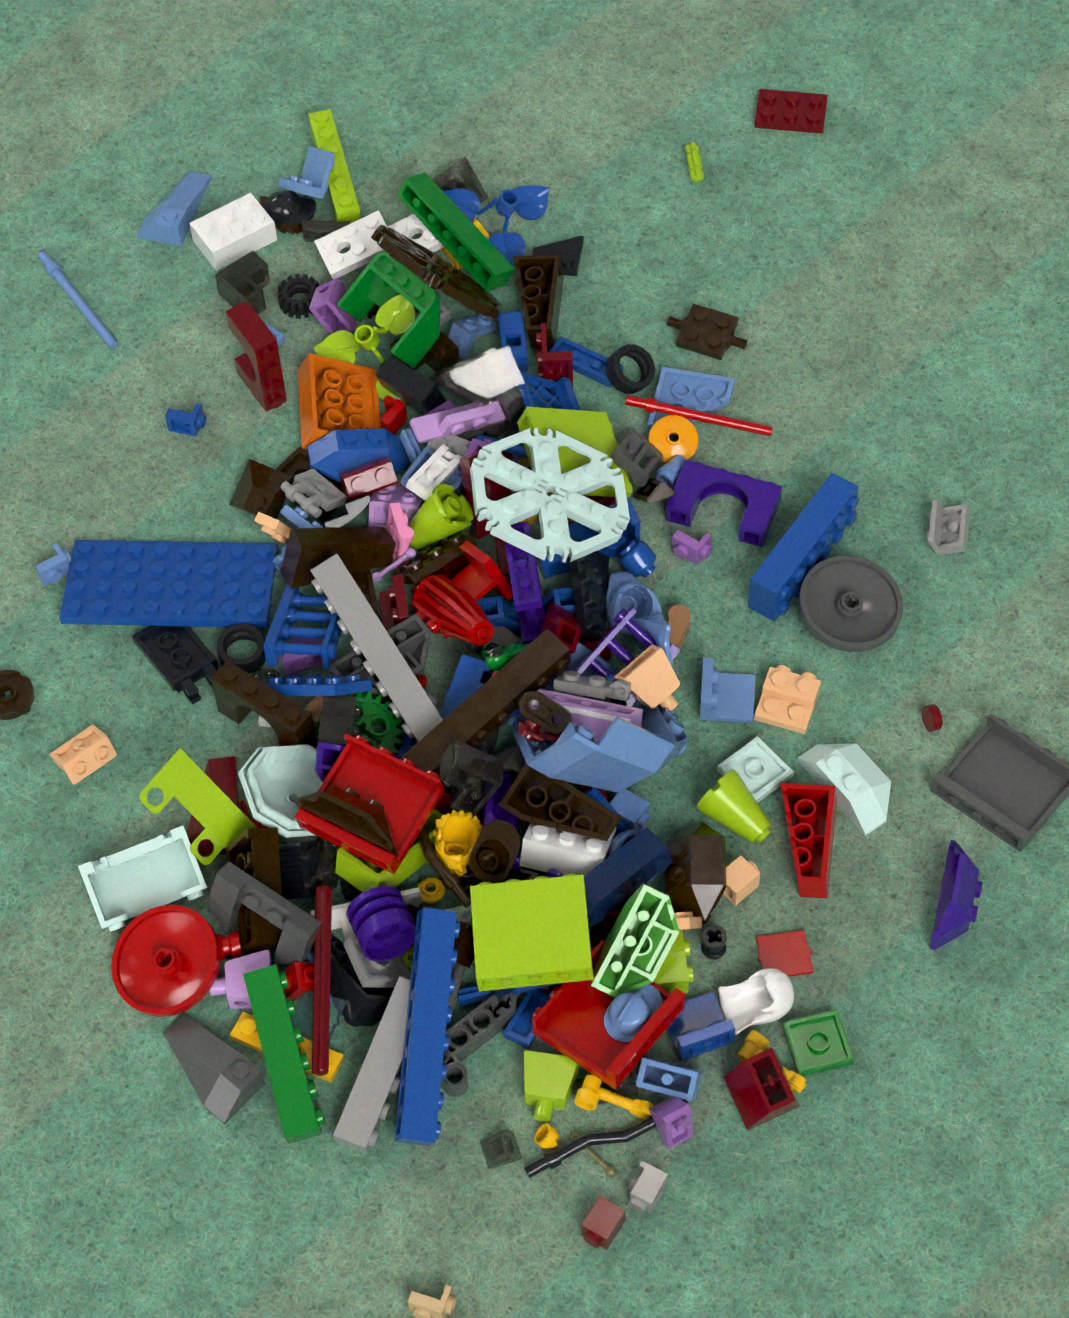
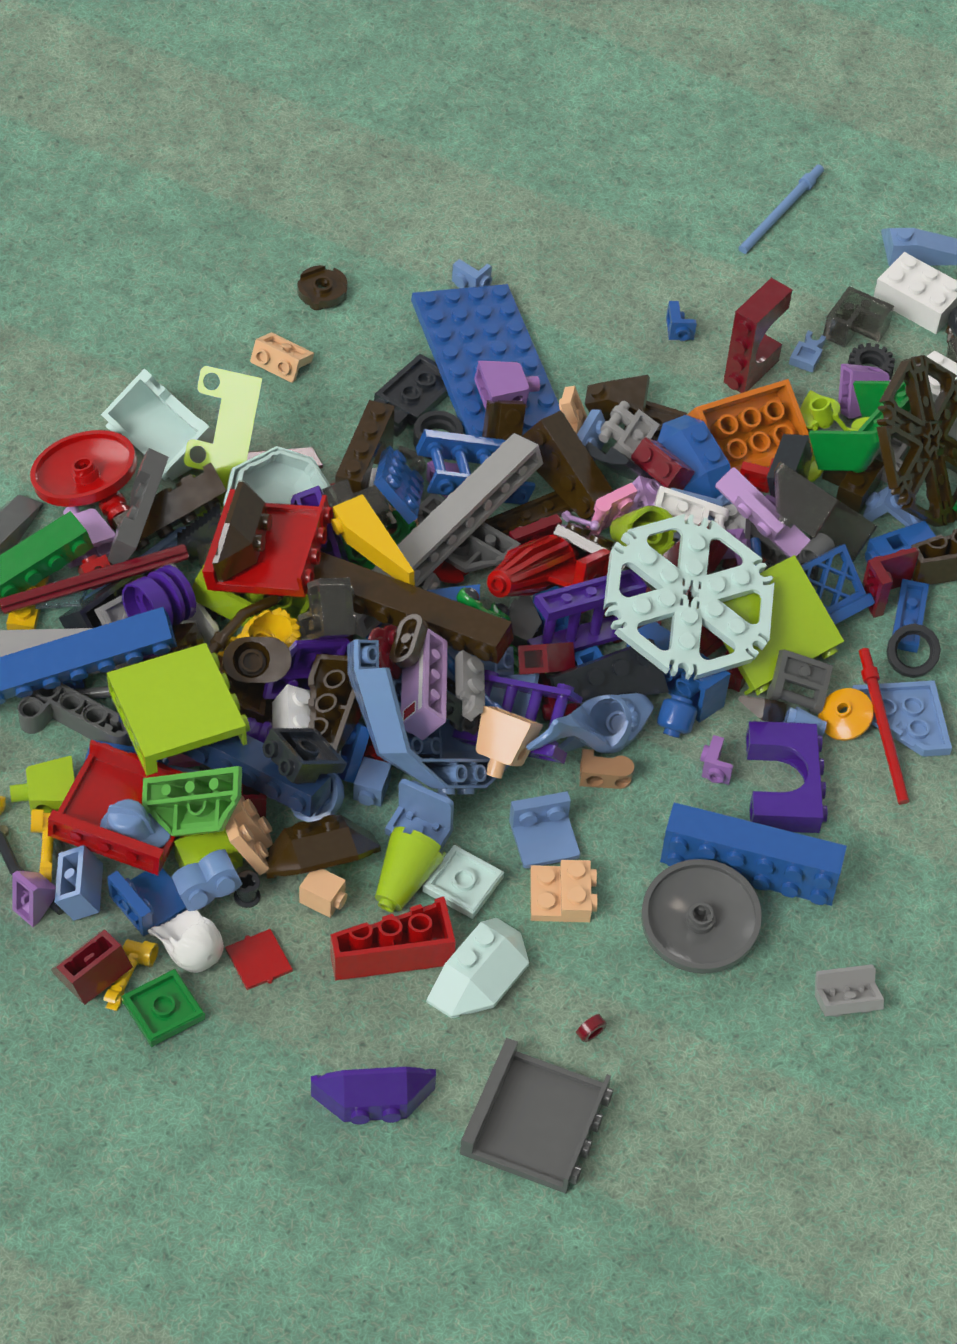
camera: 65 degrees right, 5 degrees down
none -> medium blue brick [171,849,242,911]
none -> black plate [262,728,347,784]
none -> yellow wedge [331,494,415,586]
none -> medium blue bracket [385,779,454,852]
none -> medium lavender torso [474,361,540,410]
none -> dark brown plate [482,400,526,440]

